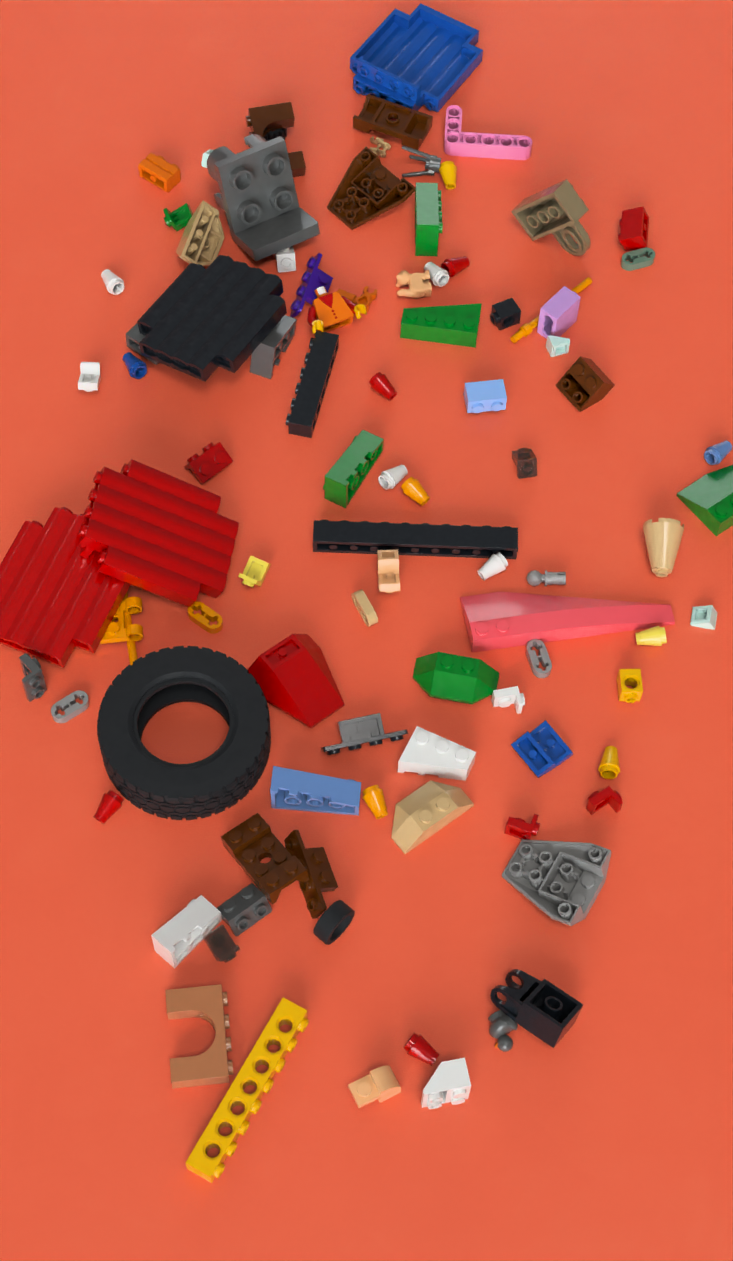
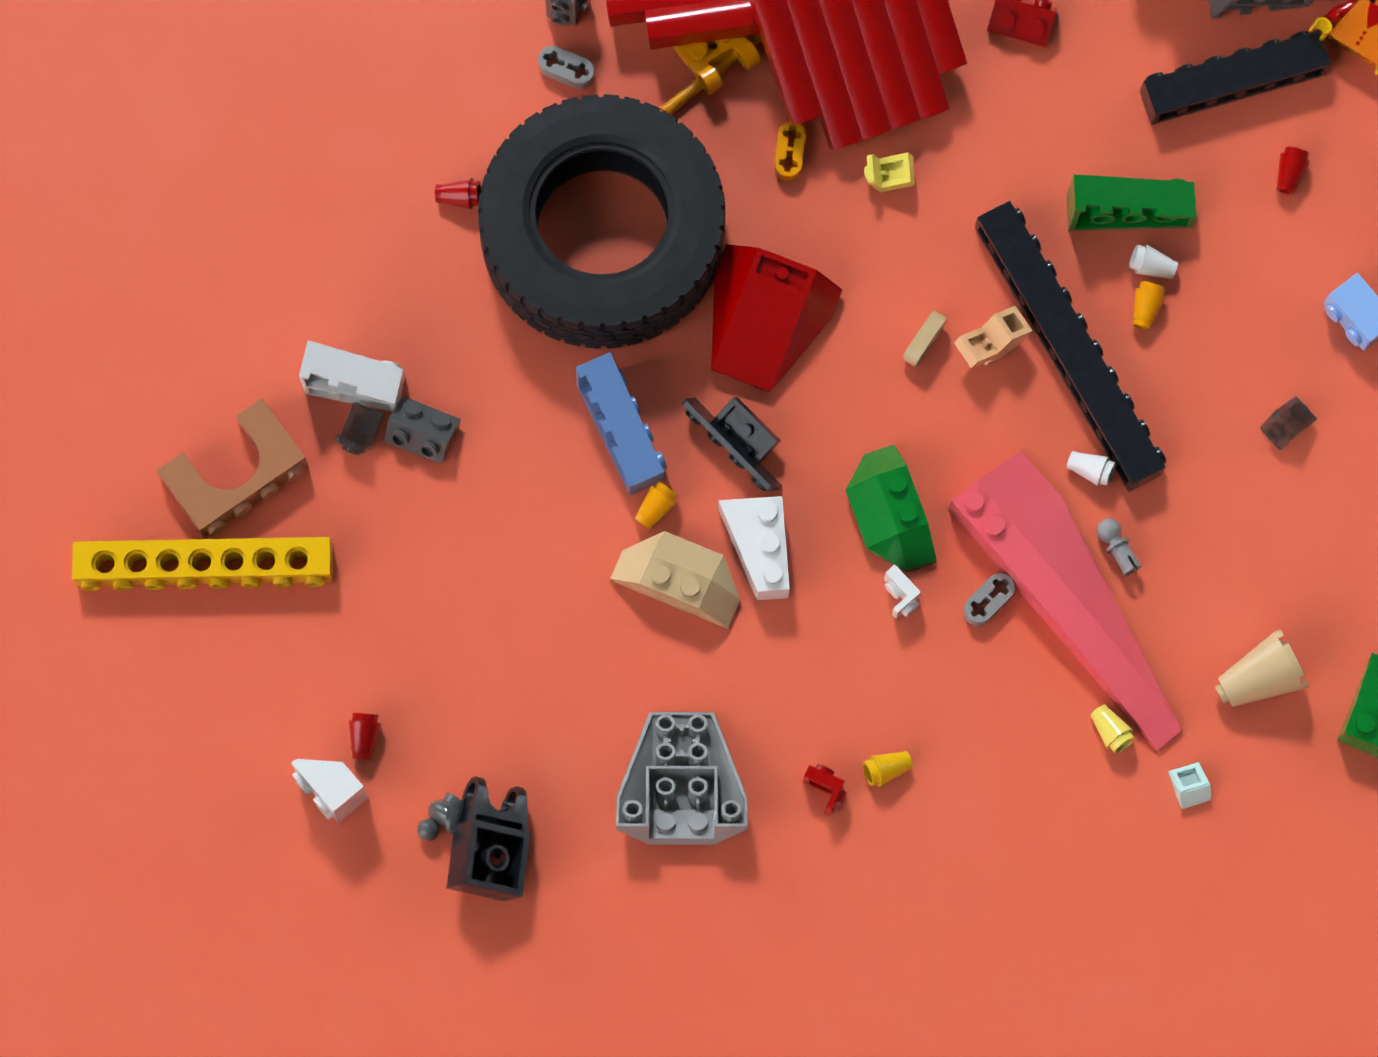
camera: 60 degrees right, 15 degrees up
reddish brown piece [221,813,310,904] -> none
reddish brown bracket [284,830,338,919] -> none
black tyre [313,900,355,945] -> none
light nougat brick [348,1066,401,1108] -> none
red bracket [505,814,540,840] -> none
blue slope [511,720,573,778] -> none
yellow brick [617,669,643,703] -> none

